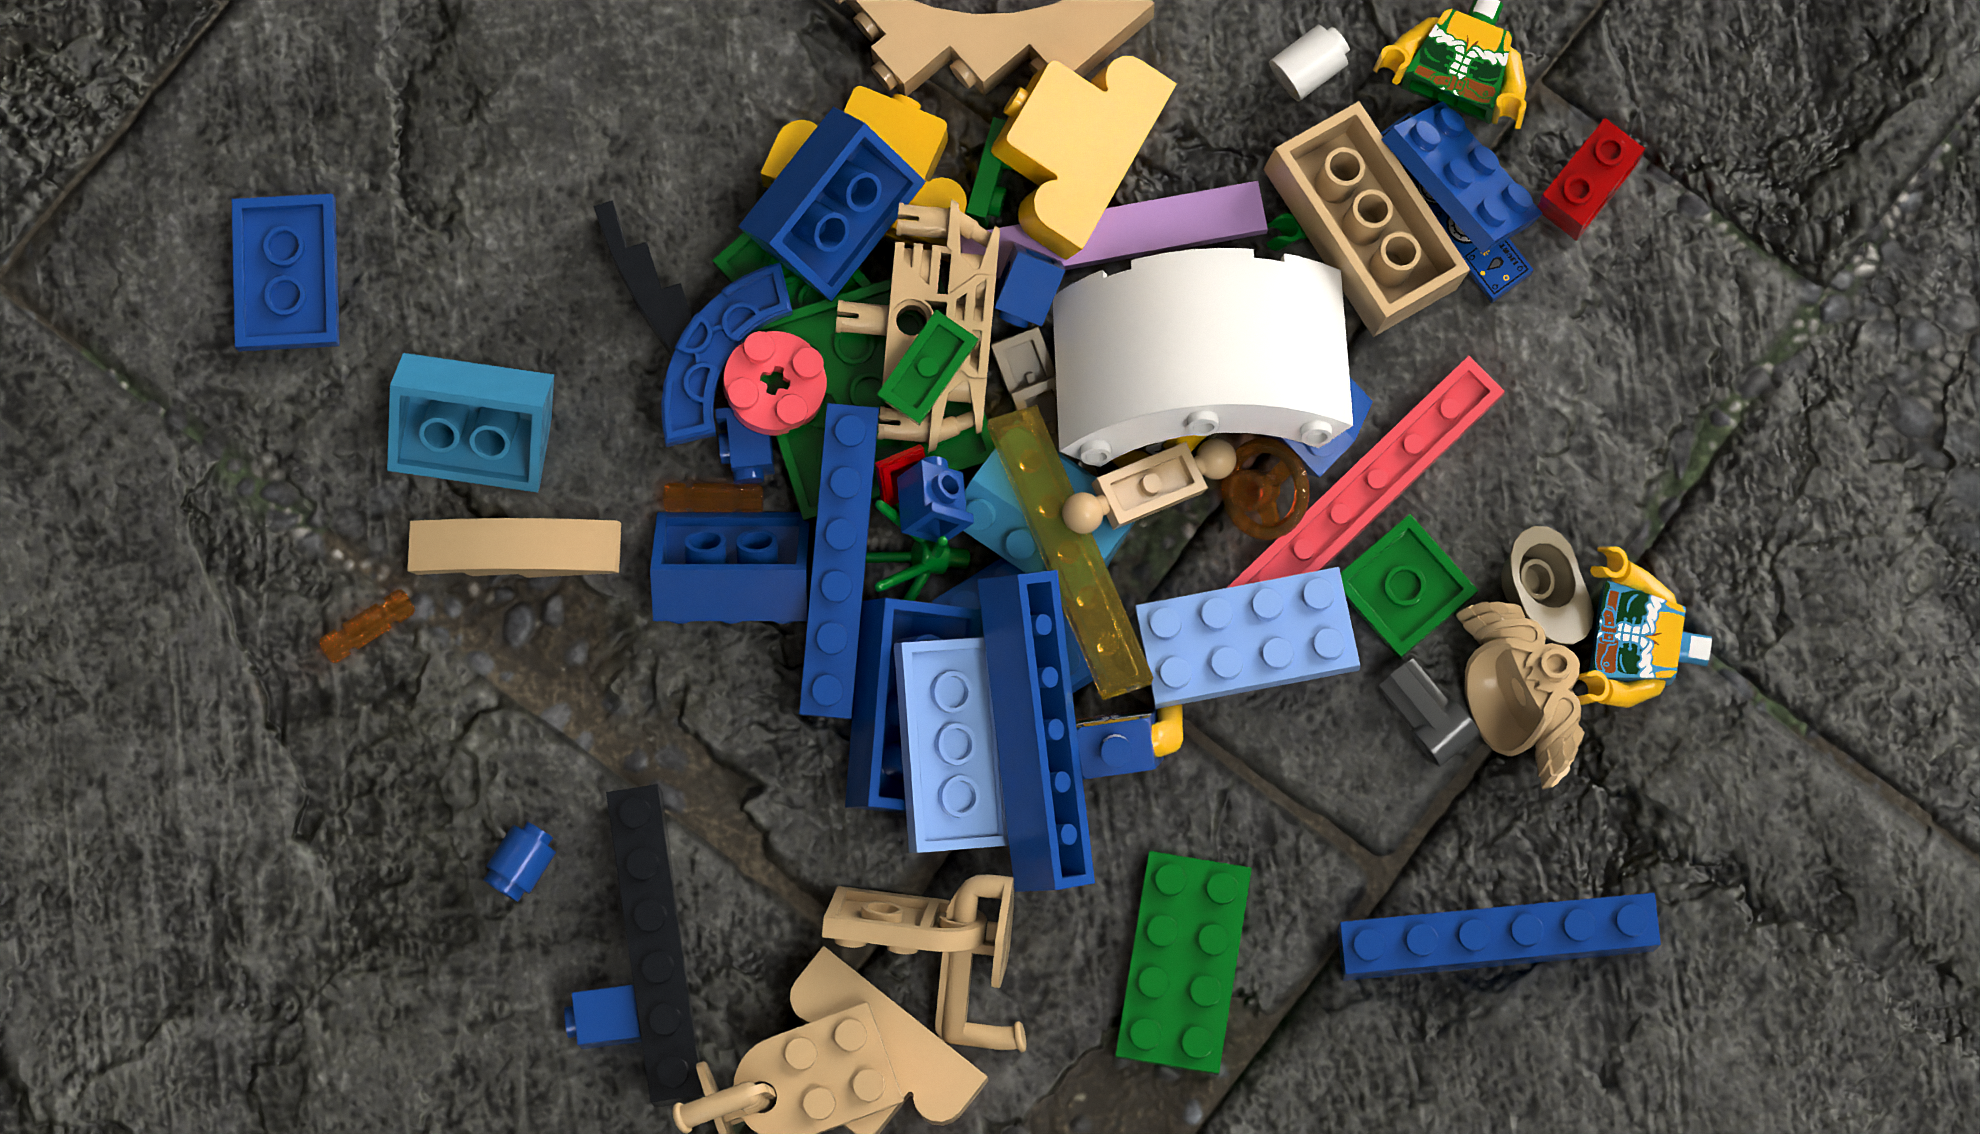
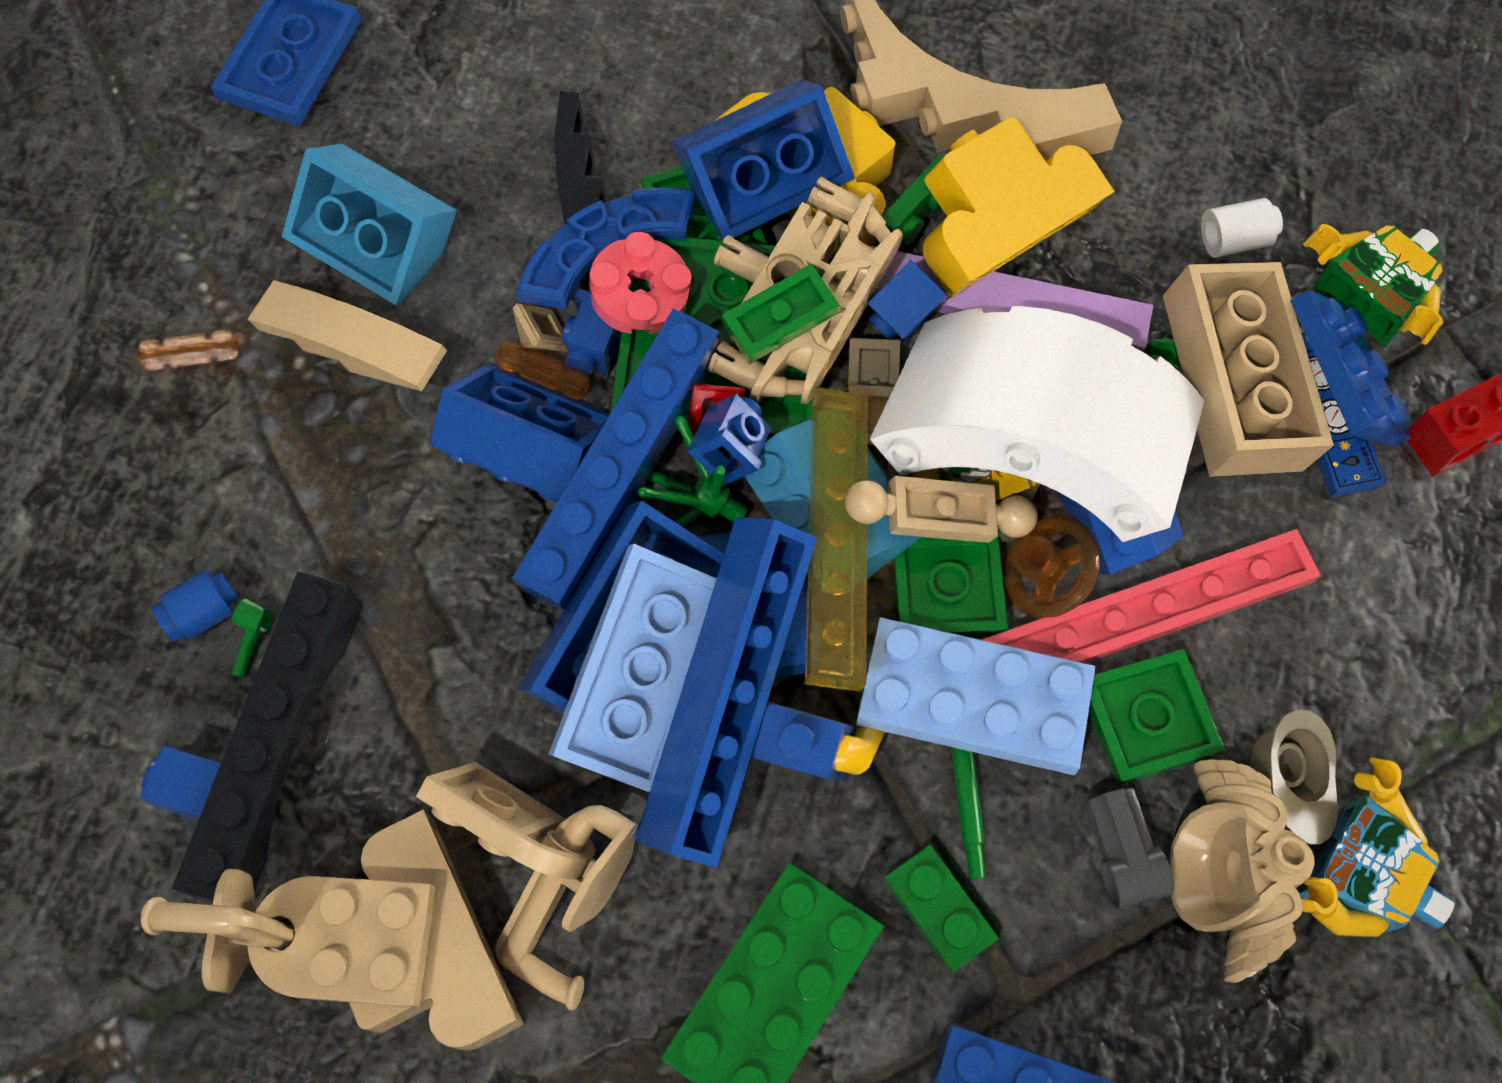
camera: 20 degrees right, 10 degrees down
none -> green hand [231,599,274,678]
none -> tan slope [513,303,568,352]
none -> green plate [884,845,999,974]
none -> green plate [892,537,1008,638]
none -> green piece [951,747,986,880]

